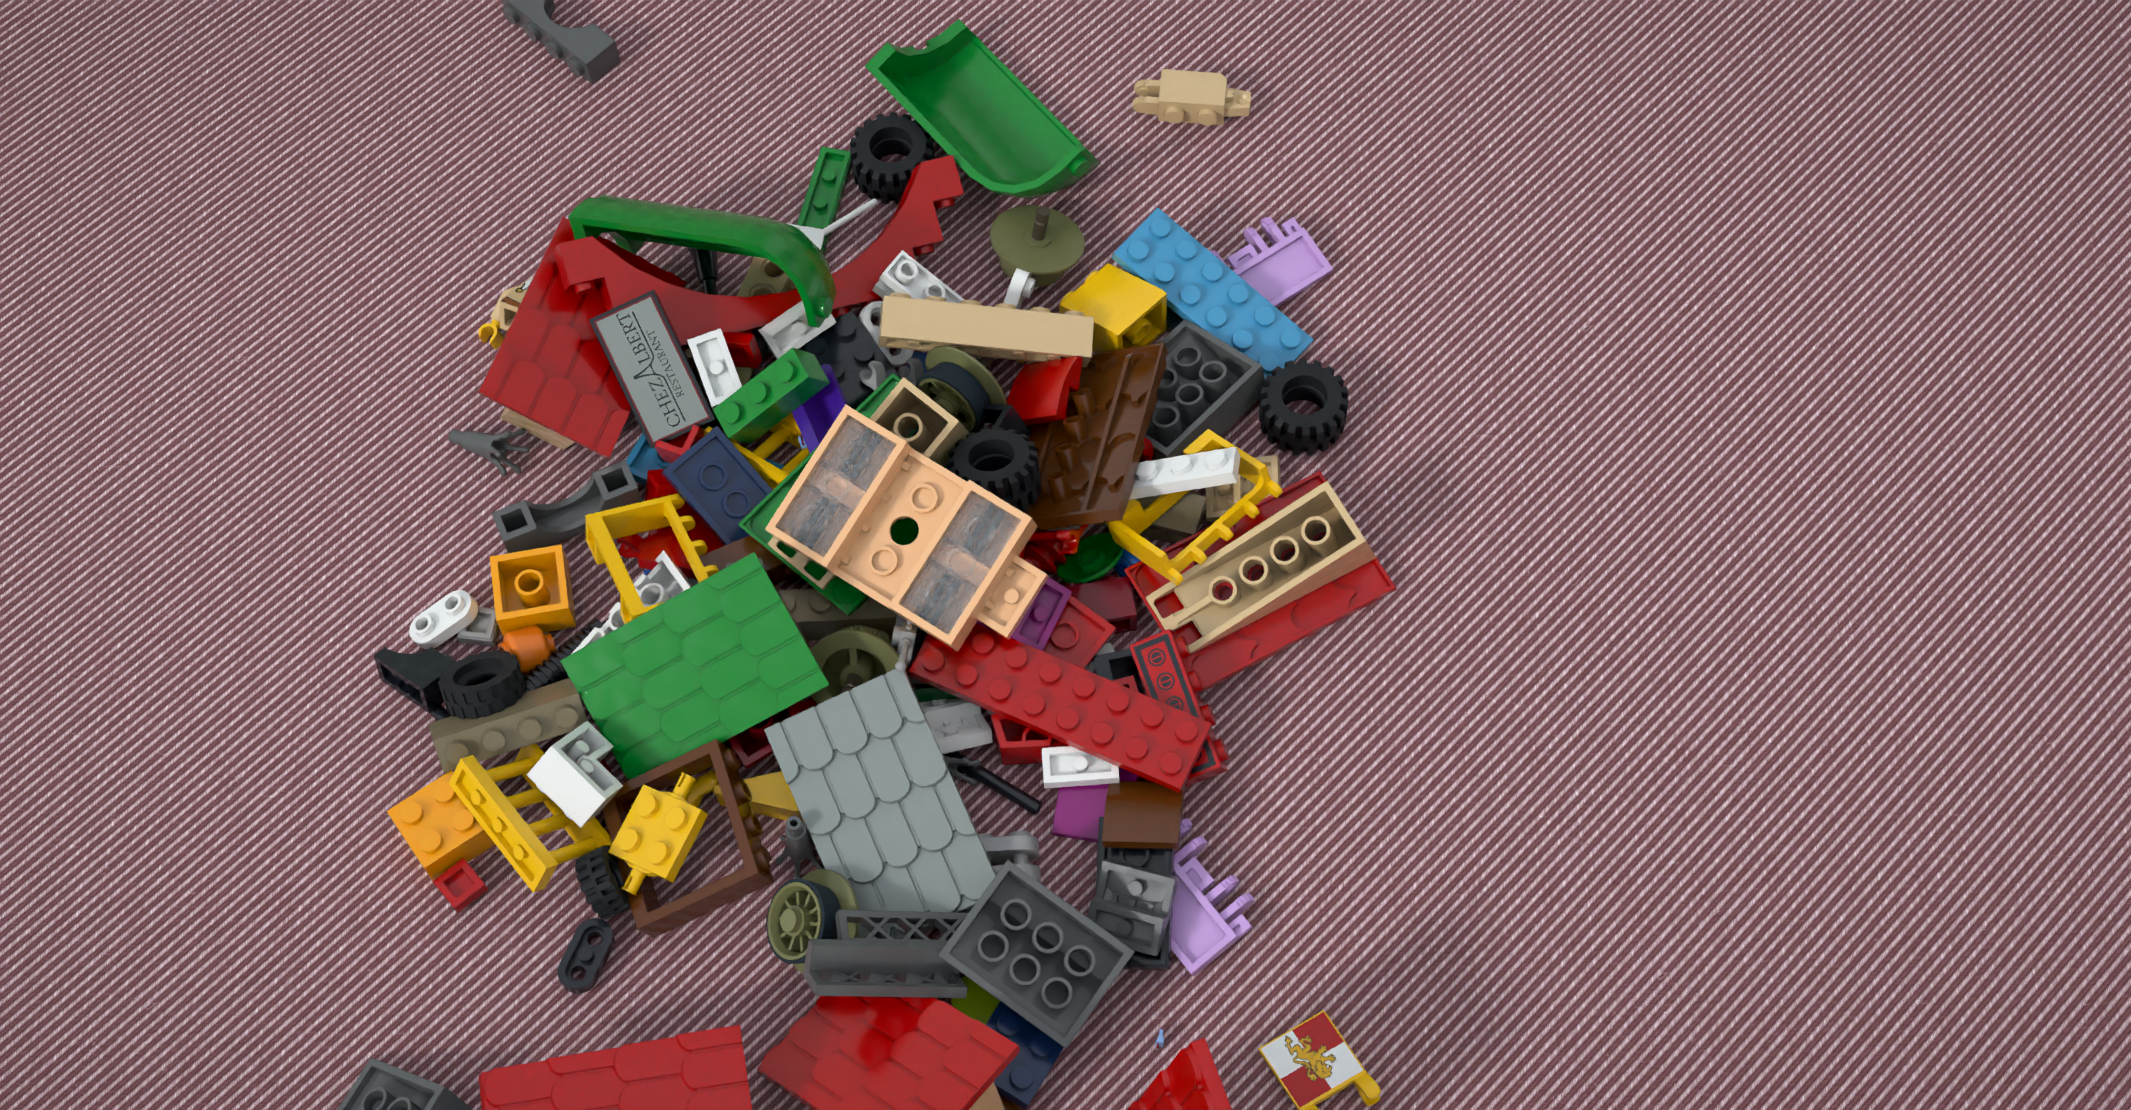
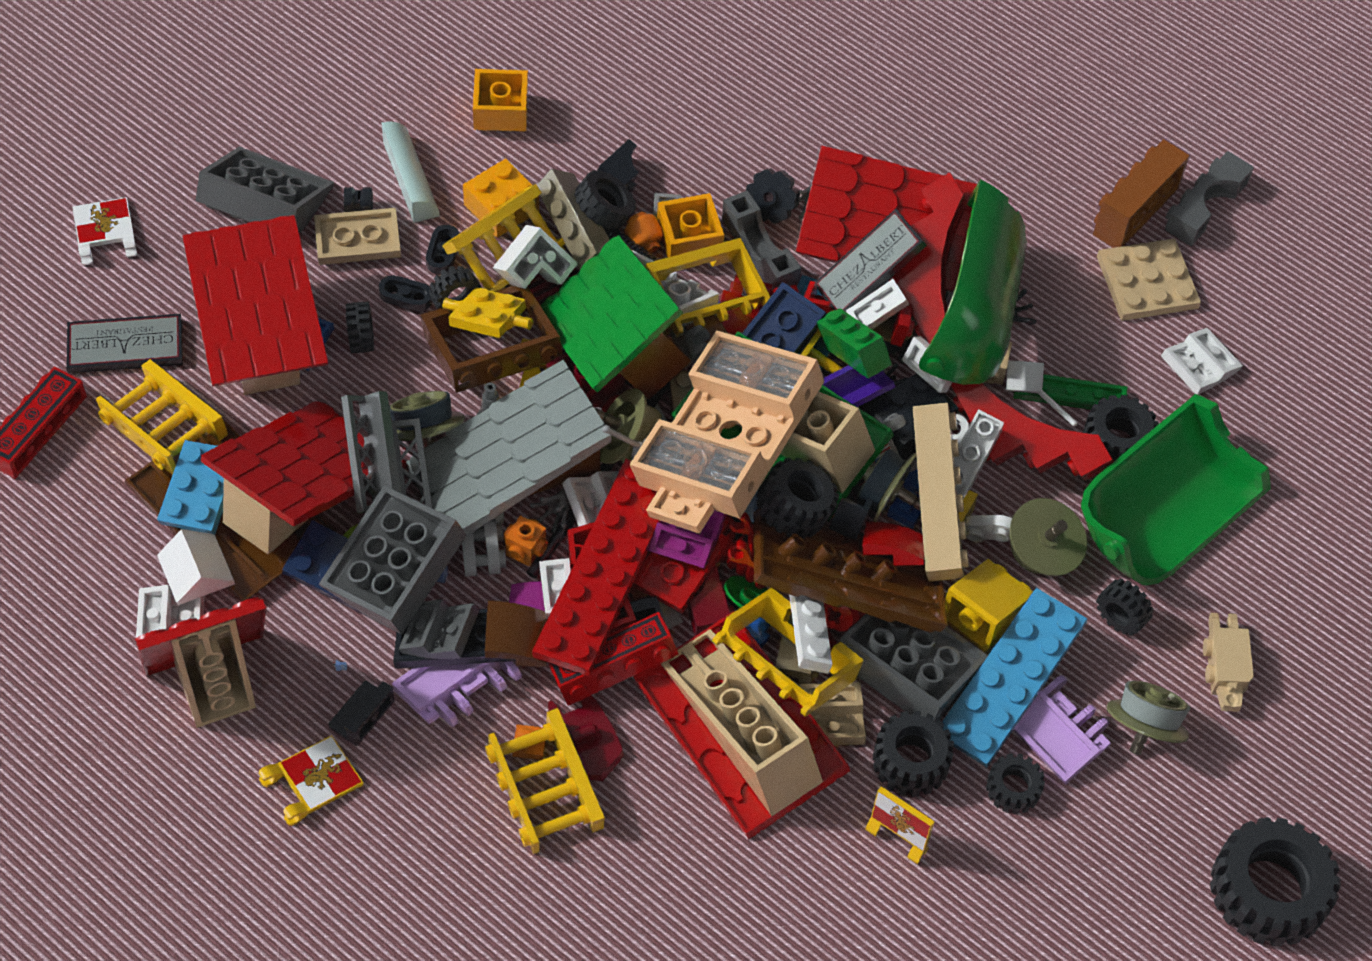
camera: 80 degrees right, 5 degrees down
white plate [409,590,478,649] -> none
red plate [432,858,488,913] -> none
none -> tan plate [314,208,401,265]
none -> black panel [328,681,395,746]
none -> black wheel [344,187,373,212]
none -> black tyre [346,301,374,353]
none -> light aqua brick [381,122,440,223]
none -> black plate [426,225,459,274]
none -> light orange brick [473,69,528,131]
none -> yellow fence [485,708,605,854]
none -> orange brick [503,515,548,567]
none -> orange tile [512,724,546,760]
none -> dark red shield [548,695,624,782]
none -> black plant [746,168,800,224]
none -> flag [865,786,935,865]
none -> black tyre [986,753,1045,814]
none -> dark orange brick [1093,139,1190,248]
none -> black tyre [1096,579,1154,636]
none -> tan plate [1097,238,1201,321]
none -> piece [1106,681,1190,755]
none -> white slope [1161,328,1243,395]
none -> black tyre [1210,817,1341,946]

